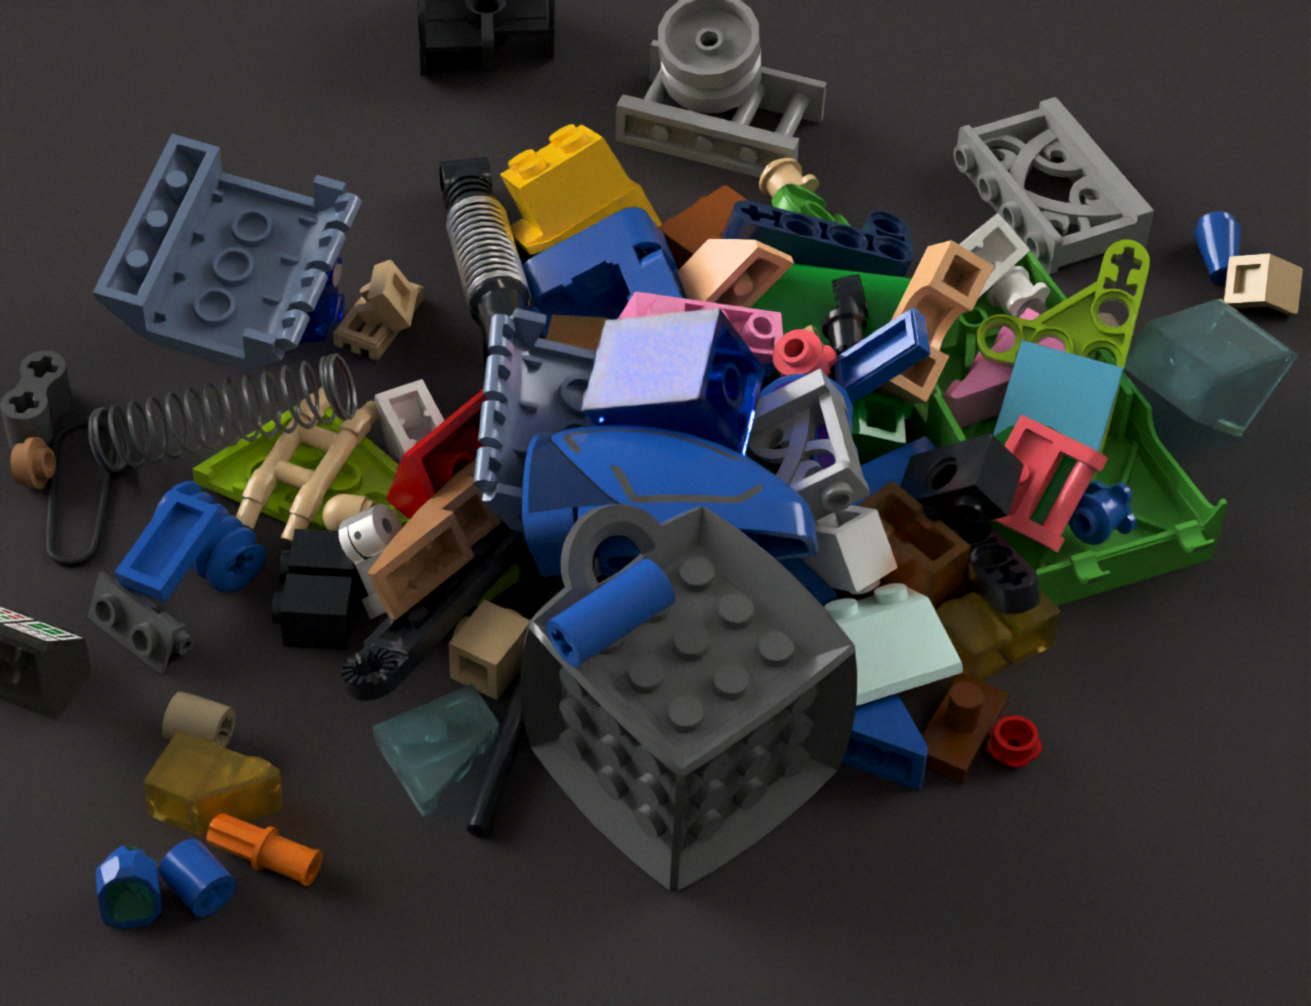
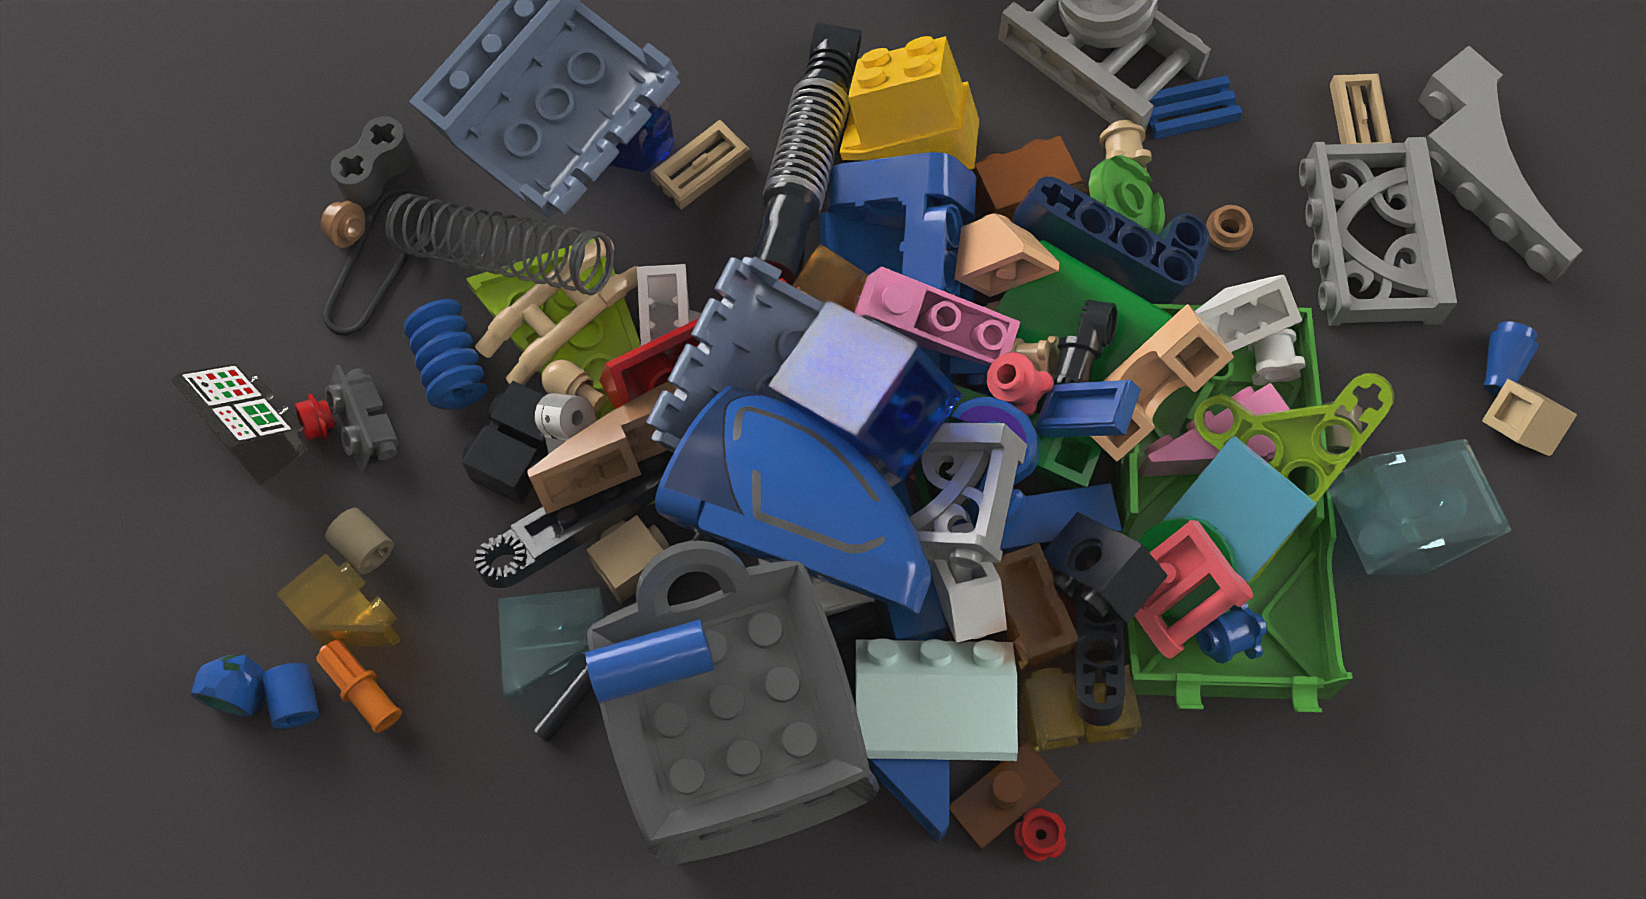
camera: 25 degrees right, 20 degrees up
blue tile [114,490,223,603] -> none
tan tile [356,259,418,332] -> none
none -> red plate [294,394,335,441]
none -> blue tile [1148,75,1242,140]
none -> medium nougat plate [1205,205,1253,251]
none -> tan tile [1330,74,1392,144]
none -> light grey arch [1418,46,1583,283]

